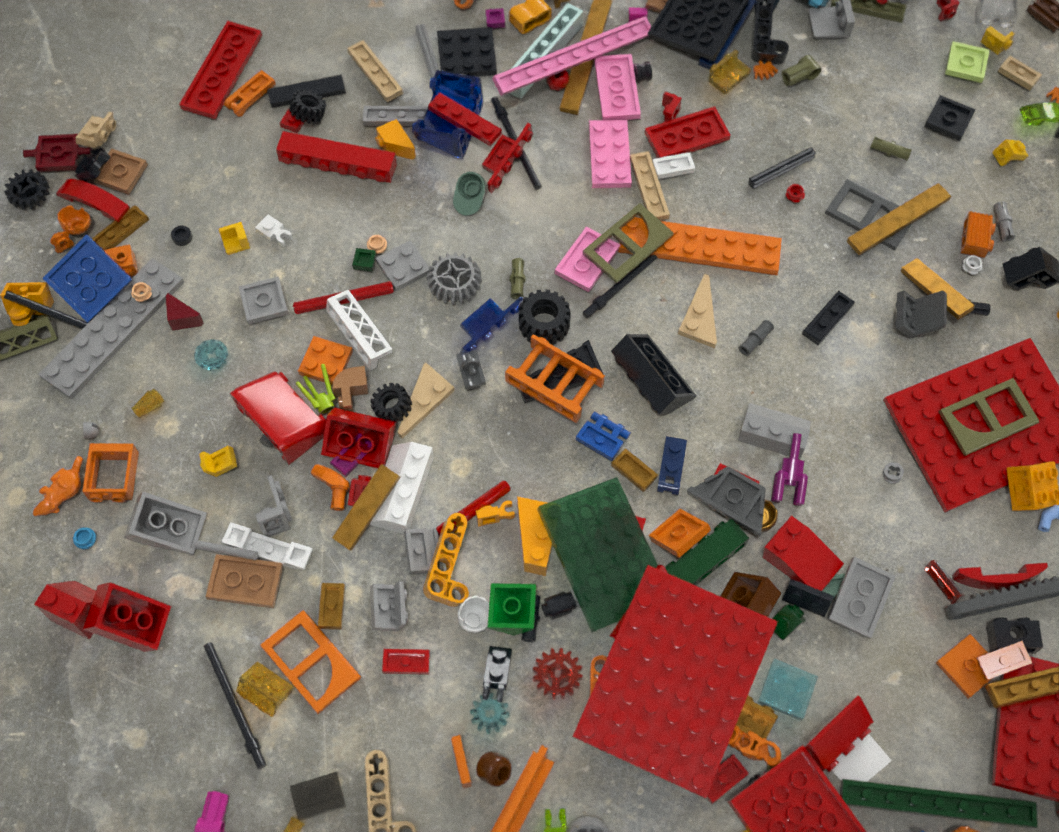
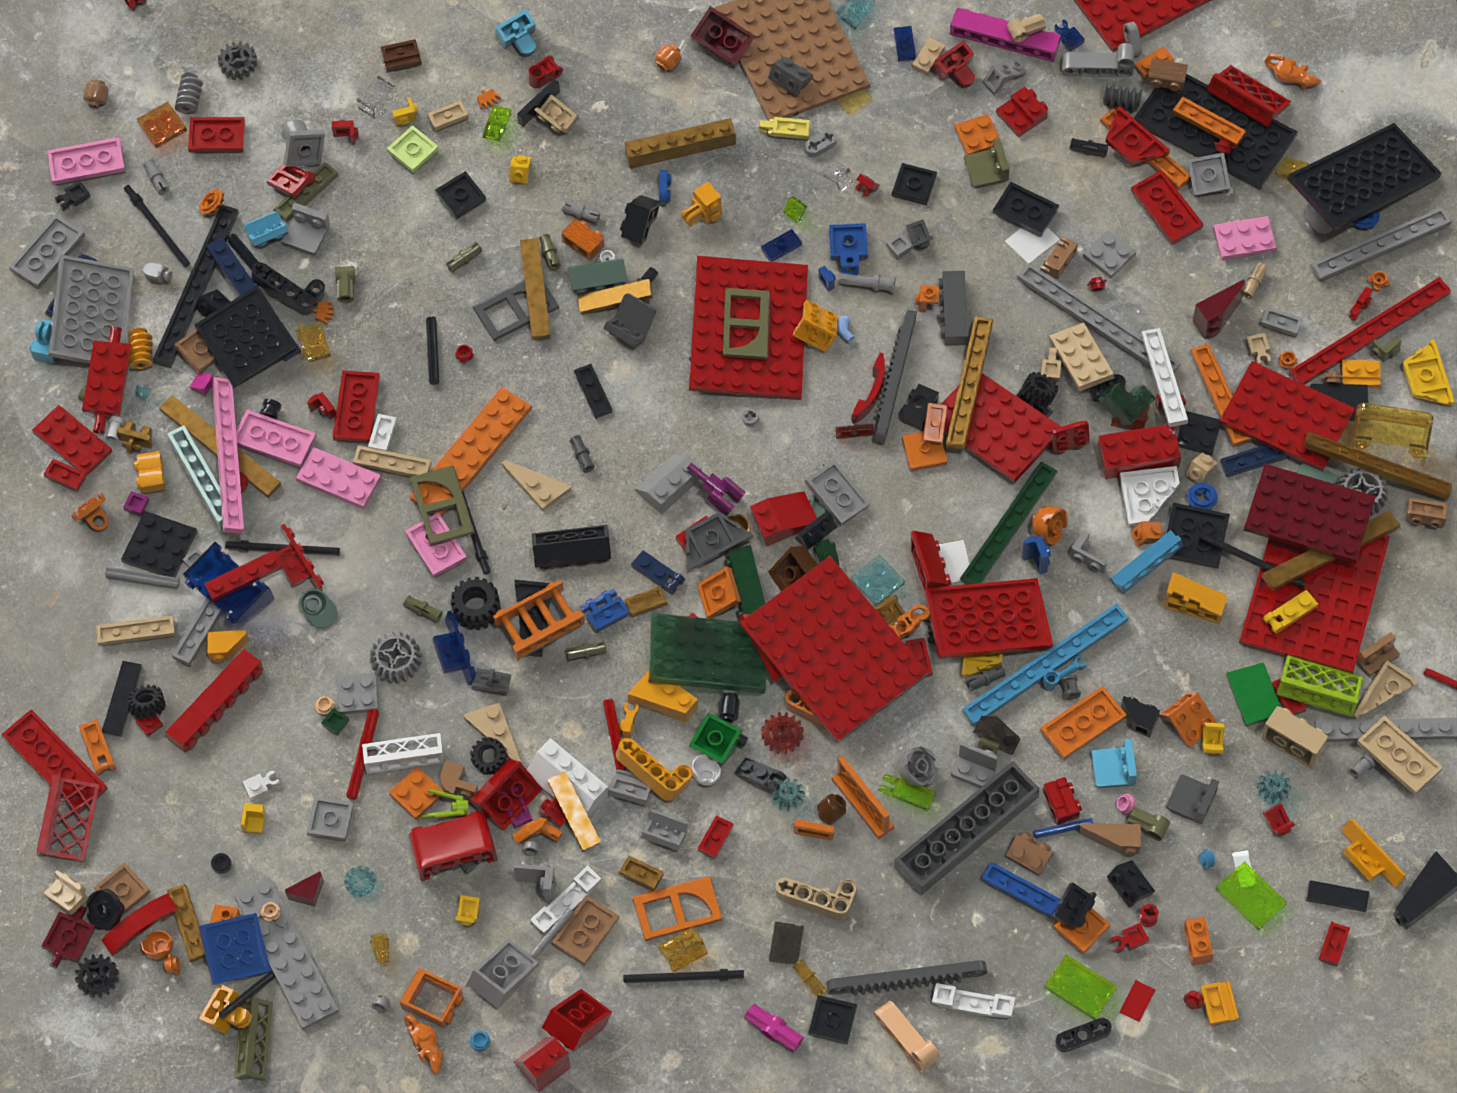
camera: 60 degrees left, 0 degrees up
none -> red fence [36,775,100,862]
none -> light grey hinge [523,839,539,856]
none -> olive pin [539,234,561,270]
none -> olive pin [566,641,607,660]
none -> sand green brick [568,258,627,293]

